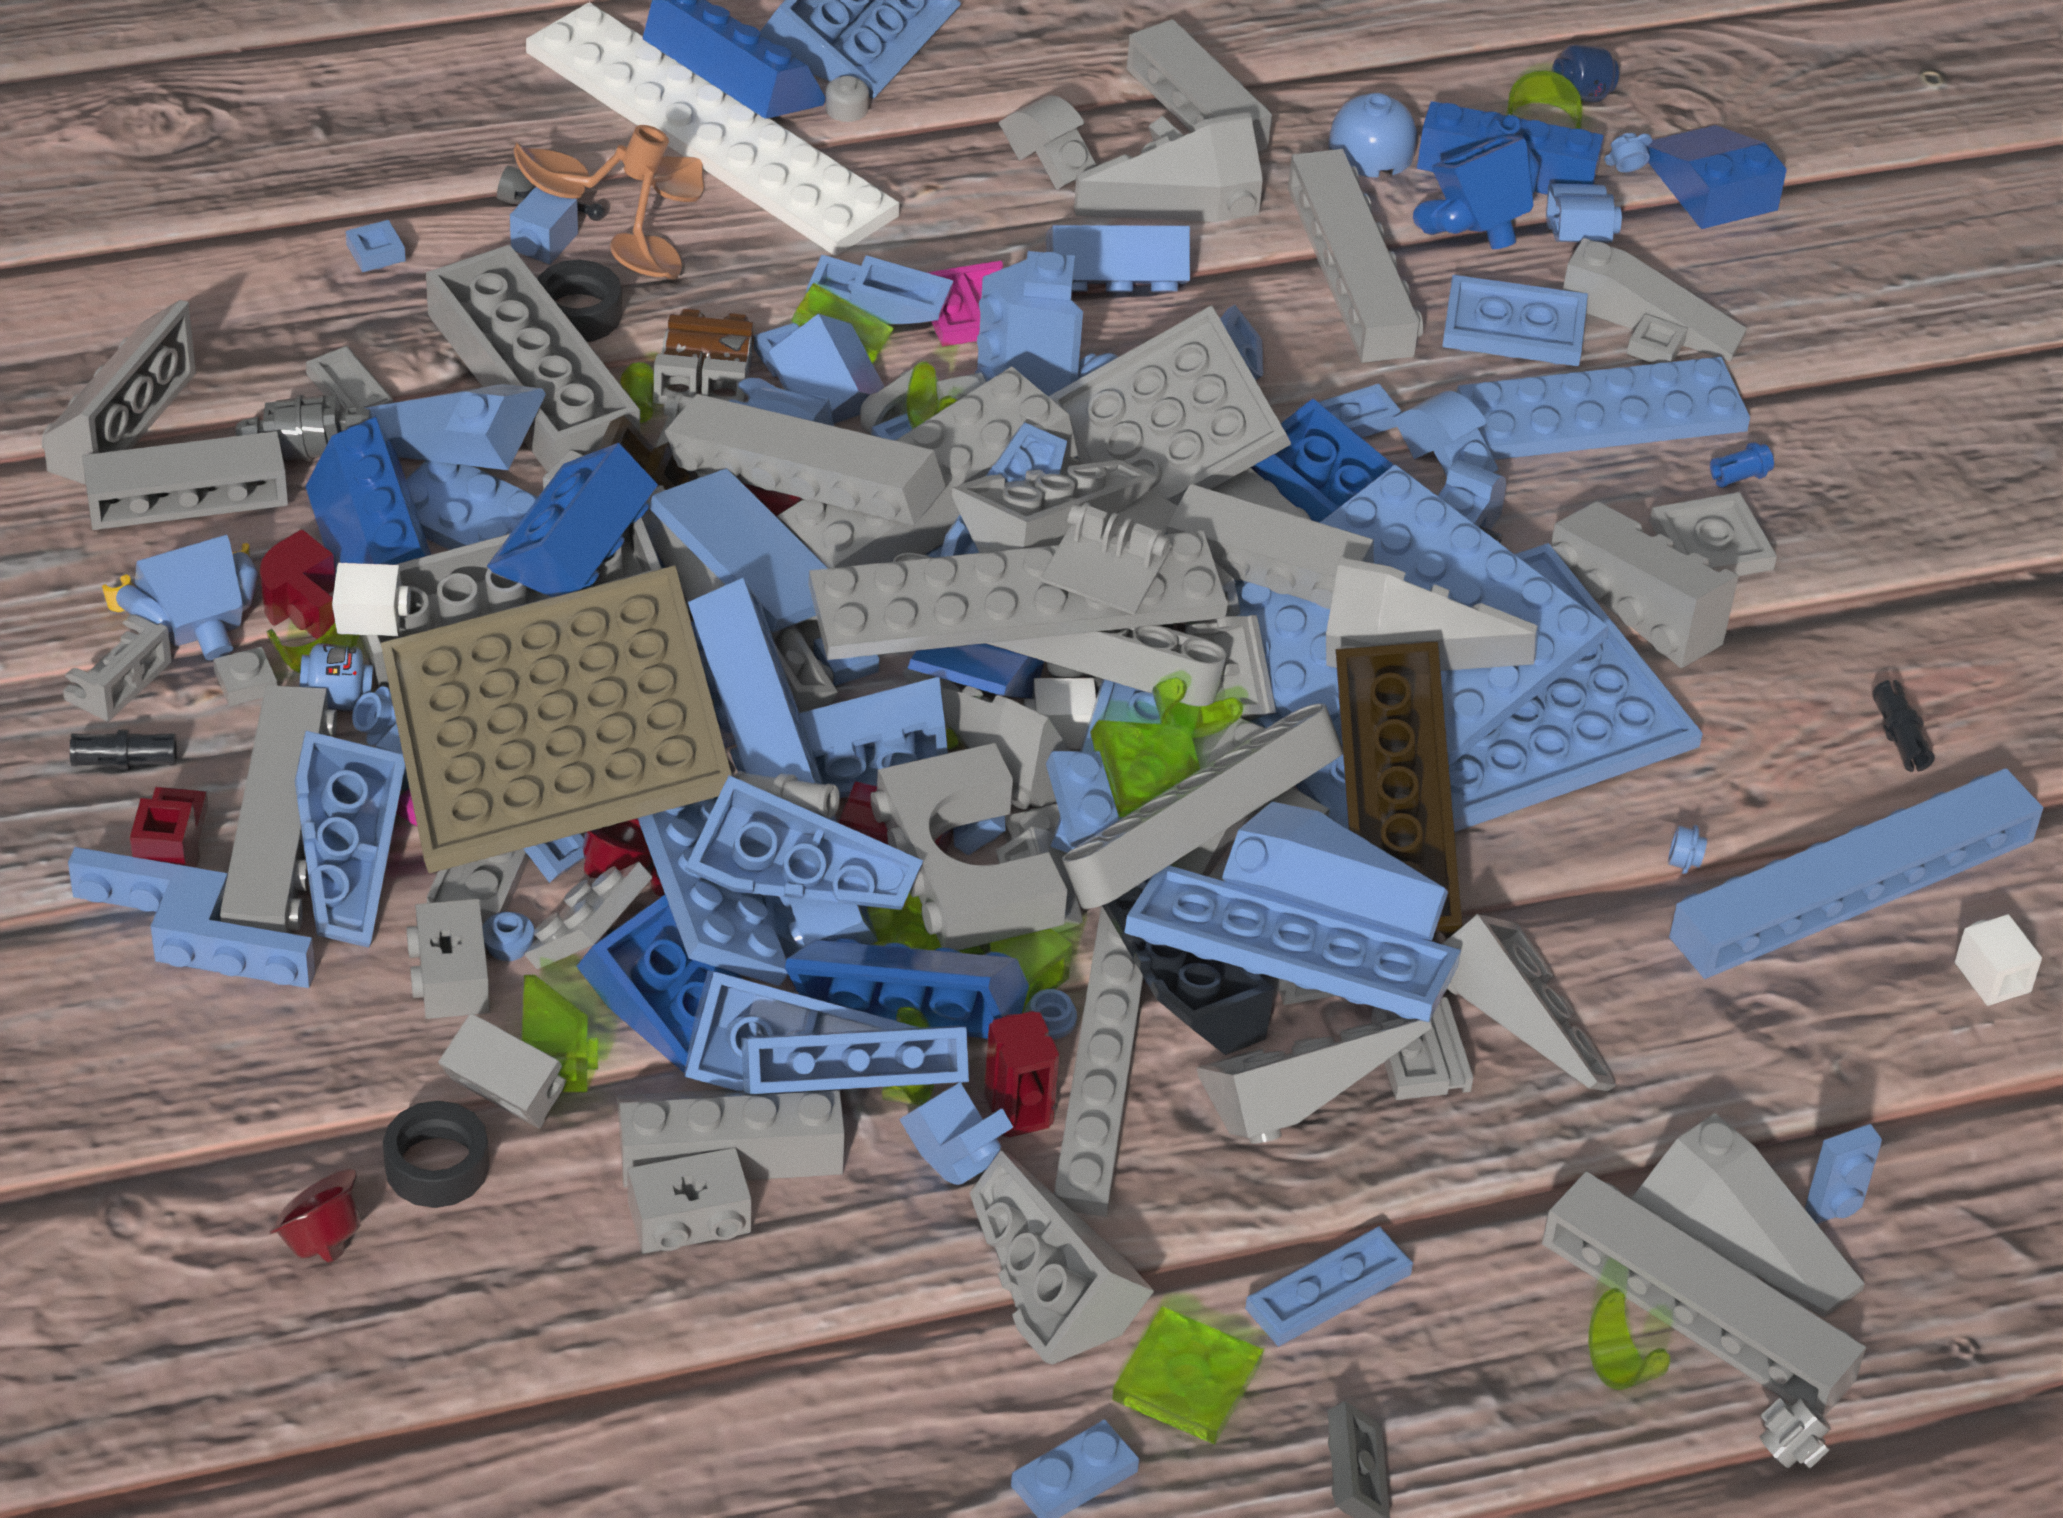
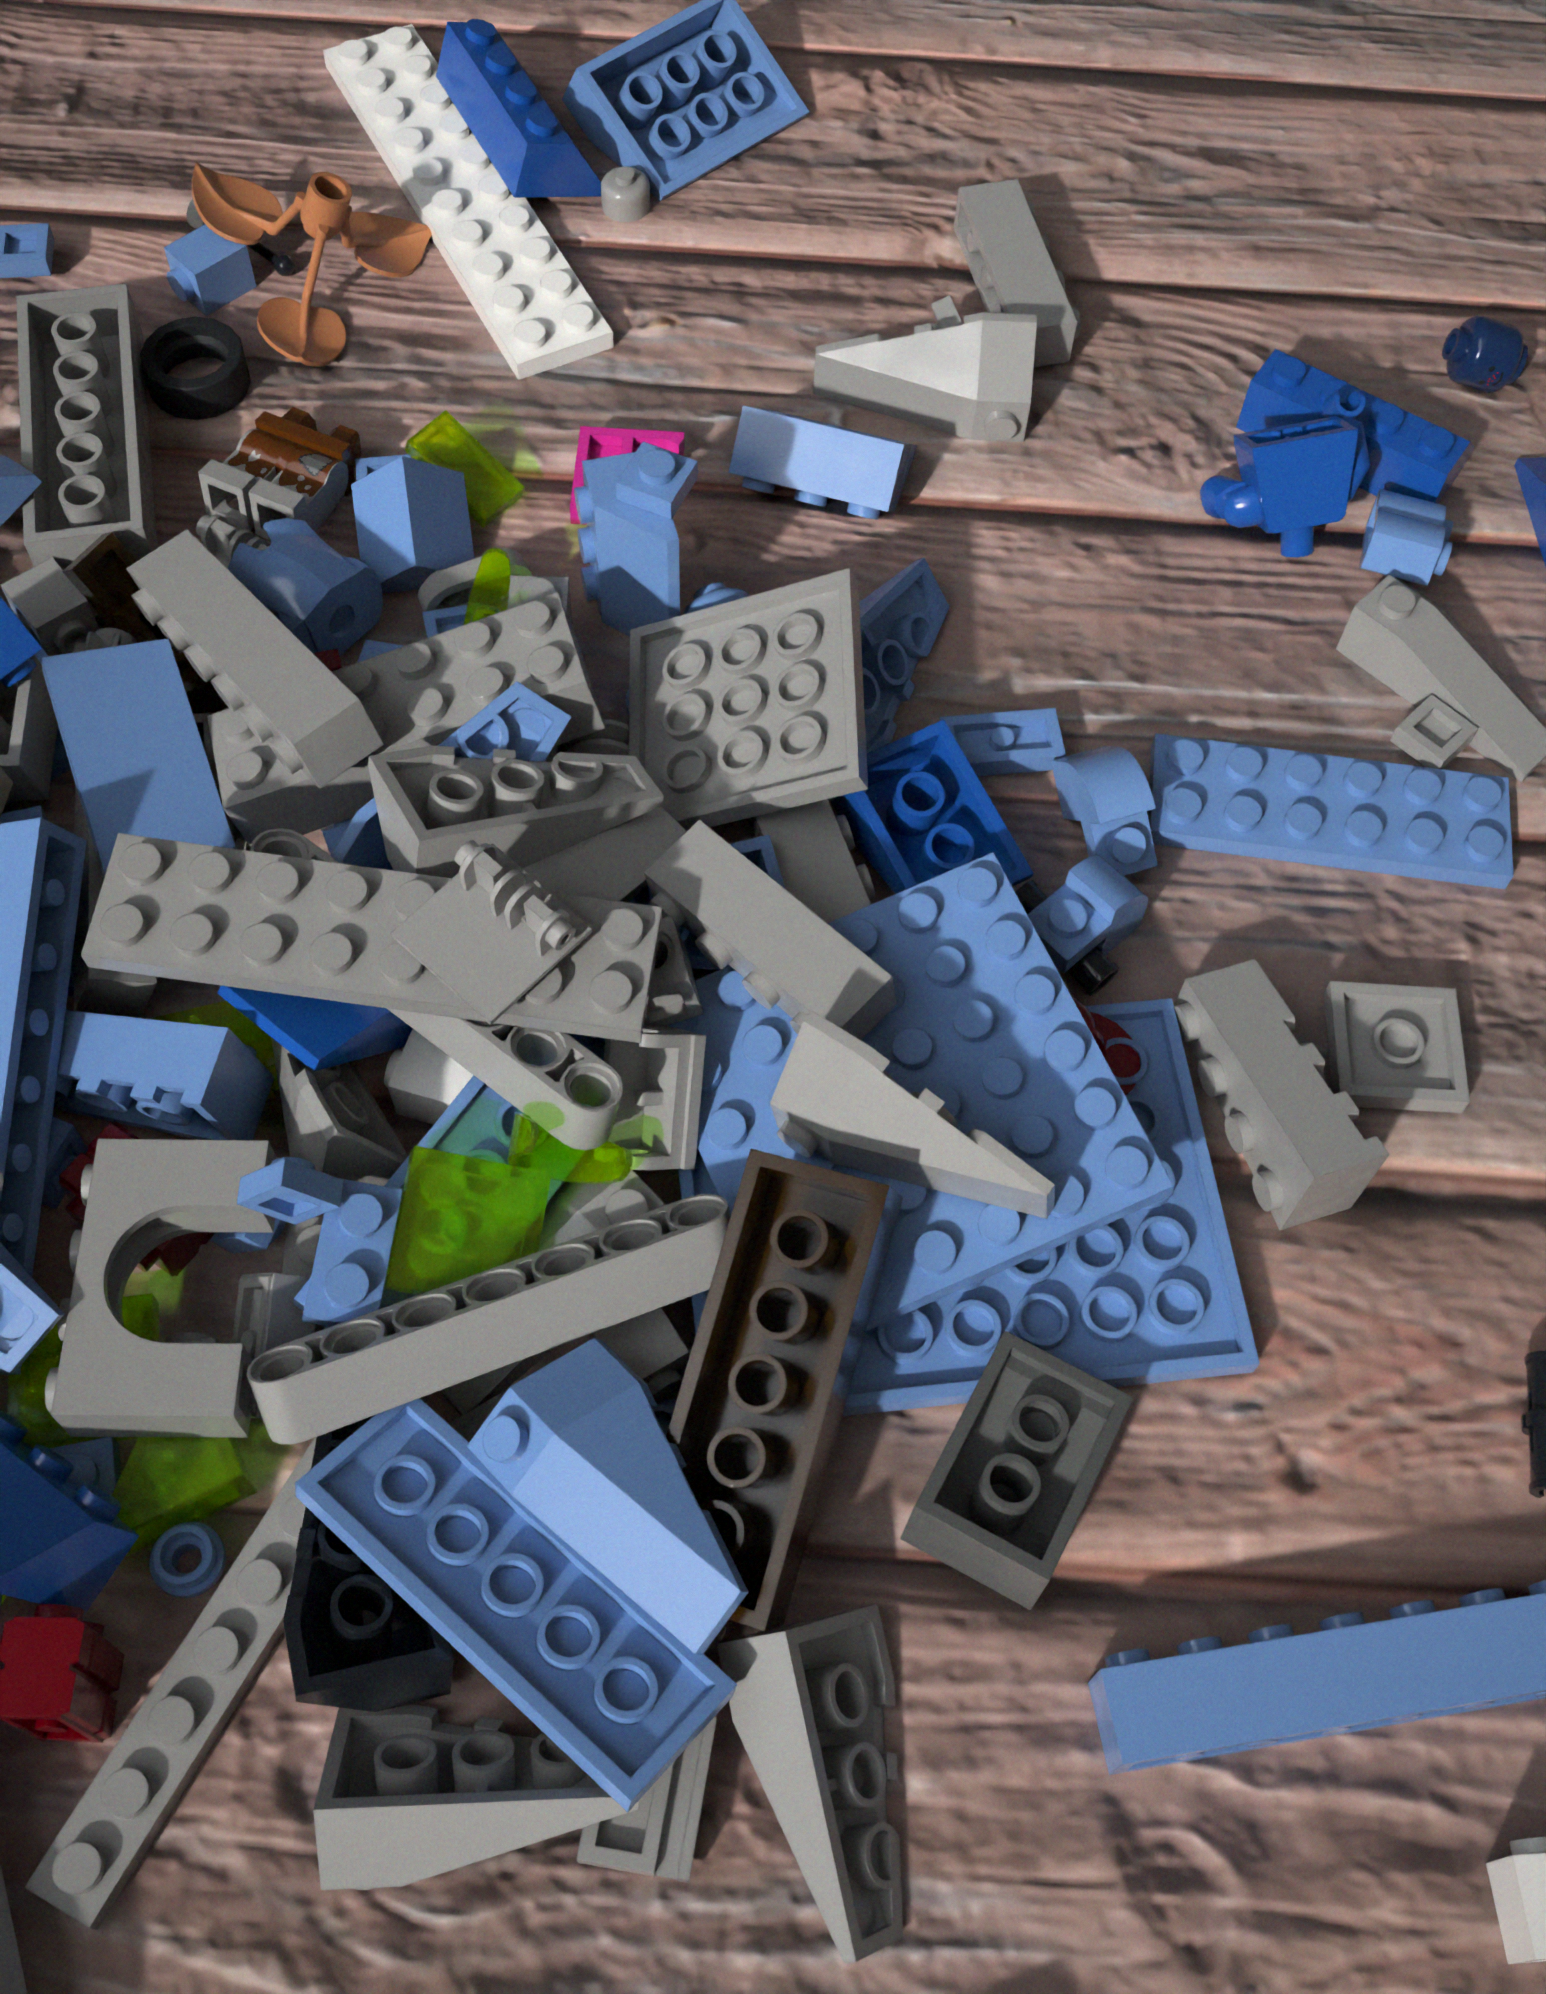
camera: 20 degrees right, 15 degrees up
clear neon green pin [620,362,654,423] -> none
medium blue slope [806,255,953,324] -> none
light grey brick [998,95,1097,190] -> none
light grey brick [1288,149,1423,363] -> none
medium blue cylinder [1328,93,1417,177] -> none
medium blue plate [1442,275,1588,366] -> none
clear neon green helmet [1506,70,1582,129] -> none
medium blue plate [1604,133,1652,173] -> none
medium blue plate [1668,825,1707,874] -> none
blue pin [1710,442,1774,488] -> none
none -> medium blue plate [237,1157,343,1225]
none -> dark grey slope [900,1330,1134,1610]

